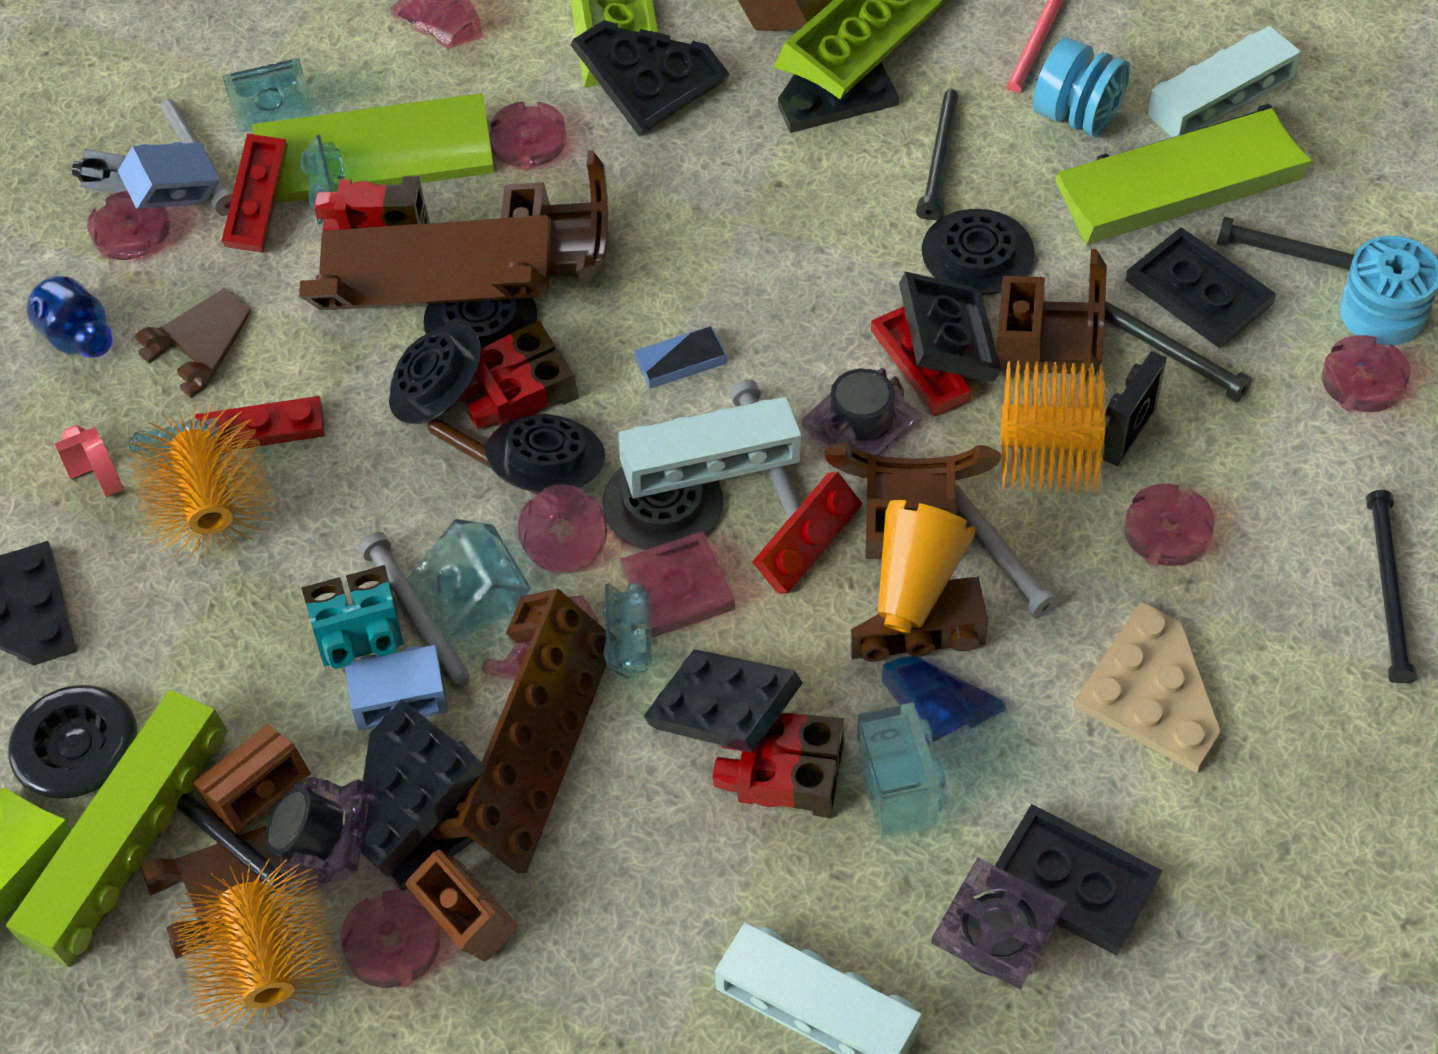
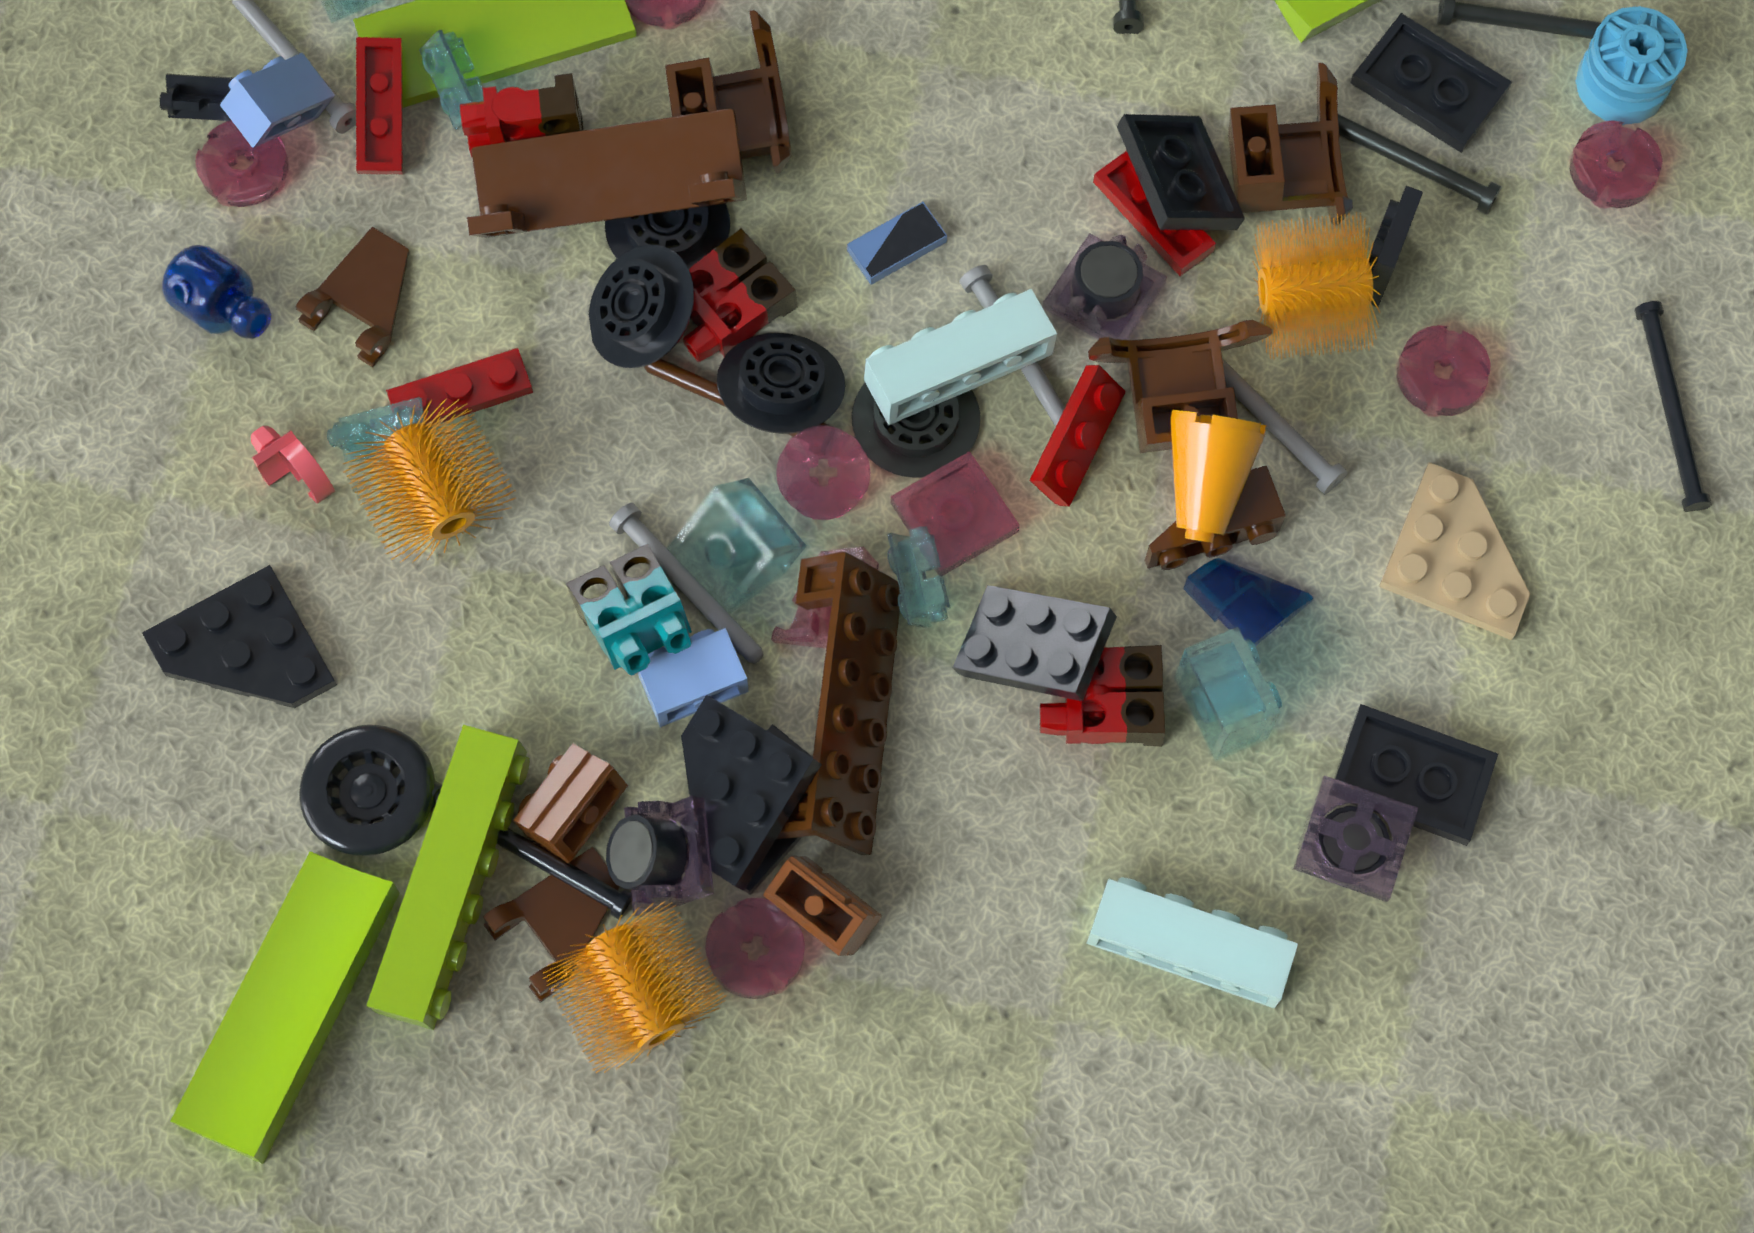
camera: 15 degrees left, 15 degrees up
black wheel [922,209,1035,295] -> none

